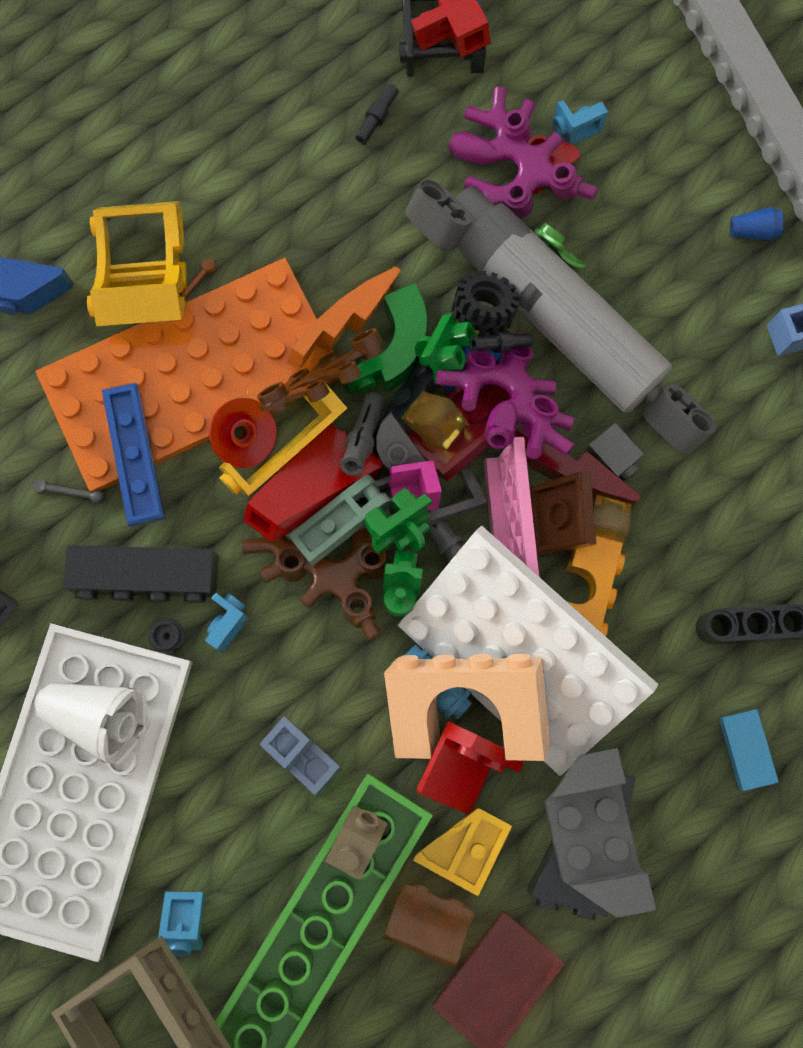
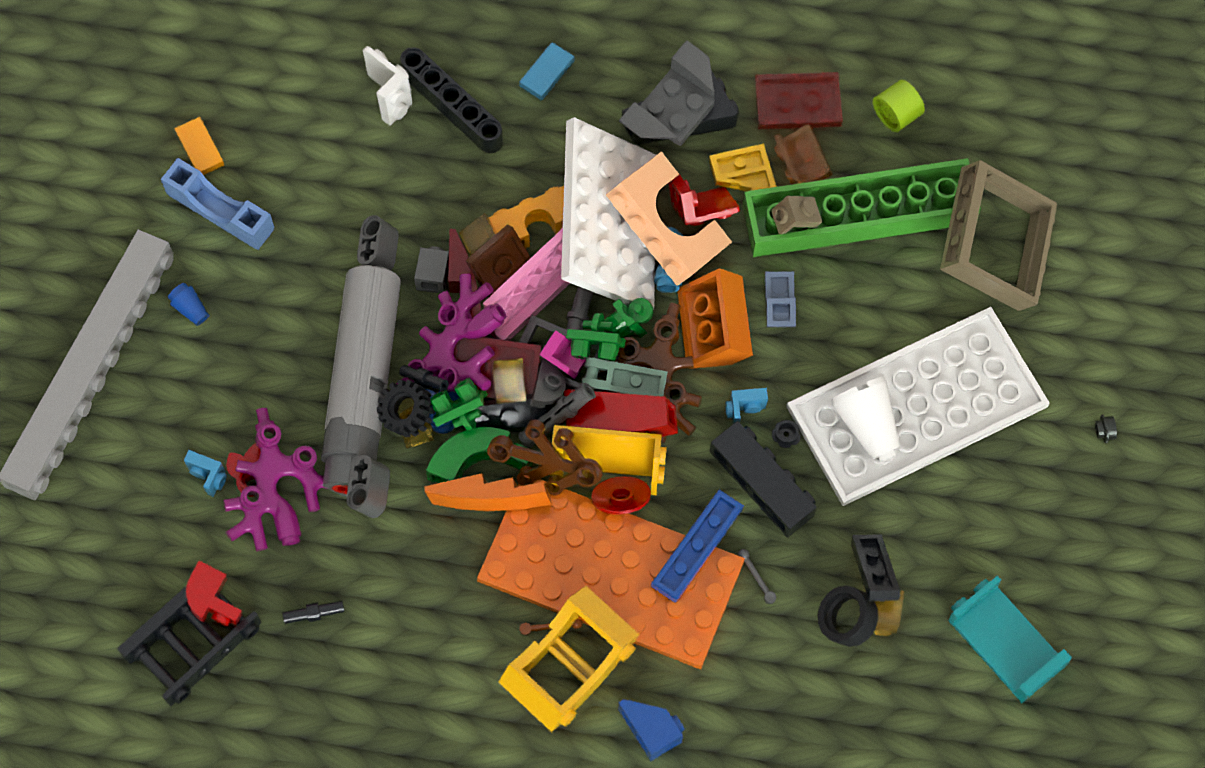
camera: 130 degrees left, 10 degrees down
dark azure bracket [158,892,205,956] -> none
bright green plate [534,223,586,270] -> none
none -> orange slope [677,268,753,369]

